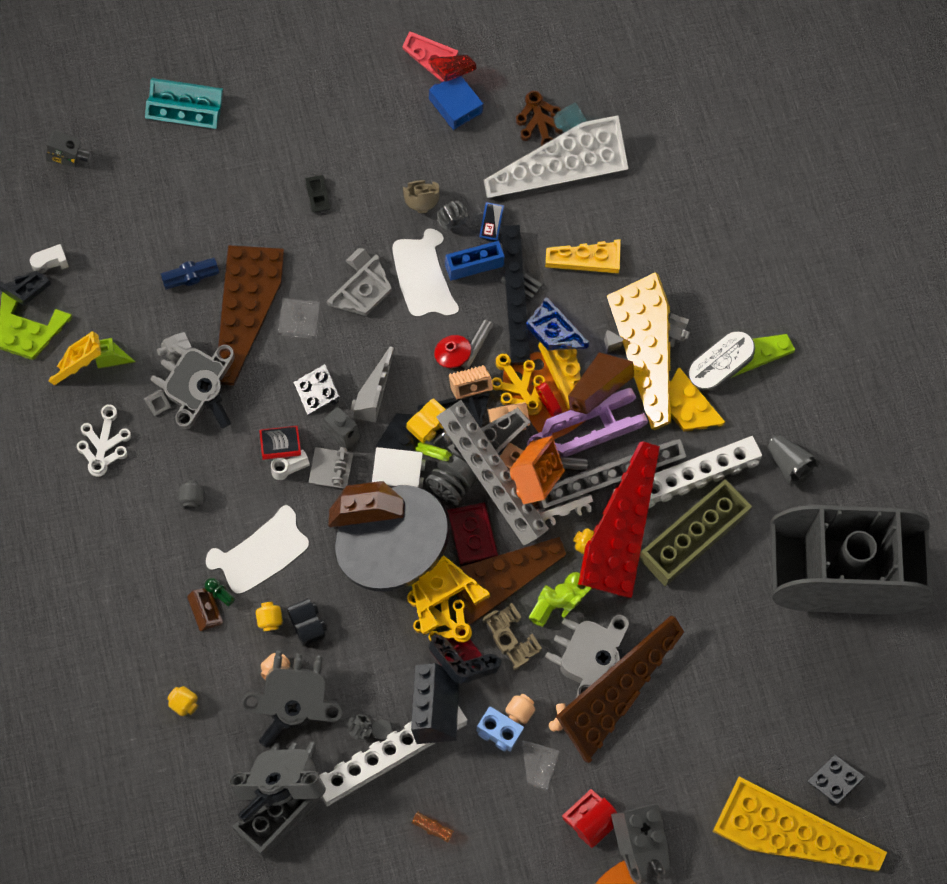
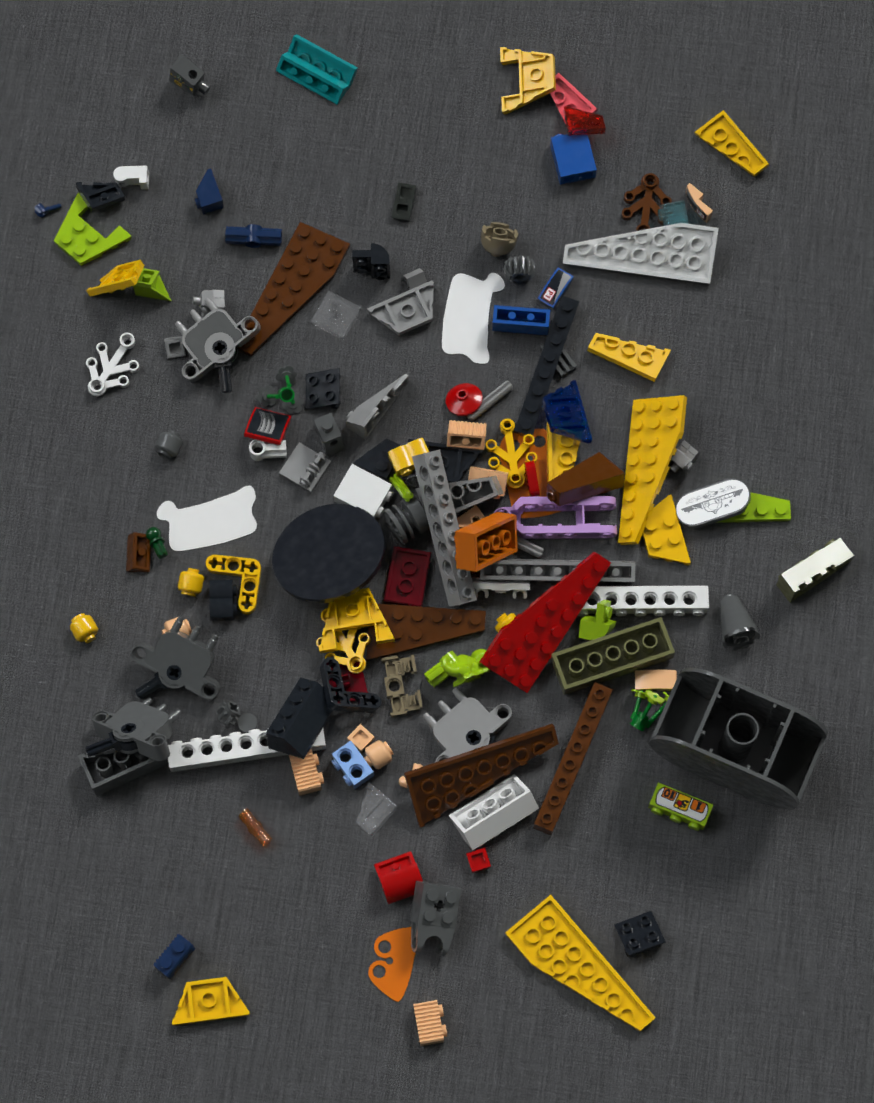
camera: 30 degrees right, 5 degrees up
reddish brown wedge [328,481,404,527] -> none
light grey slope [604,330,624,353] -> none
none -> dark blue slope [194,169,224,215]
none -> yellow beam [206,555,261,615]
none -> dark grey plant [256,365,303,414]
none -> light nougat brick [289,749,324,796]
none -> light nougat plate [347,724,375,752]
none -> black brick [352,243,390,280]
none -> white slope [449,774,539,850]
none -> red plate [466,848,491,873]
none -> yellow wing [500,47,556,115]
none -> reddish brown brick [534,682,613,836]
none -> lime brick [579,600,616,640]
none -> green plant [630,689,669,731]
none -> light nougat slope [635,670,677,691]
none -> brick [648,782,713,831]
none -> light nougat slope [686,183,713,223]
none -> yellow wing [695,110,769,177]
none -> wedge [776,538,854,603]

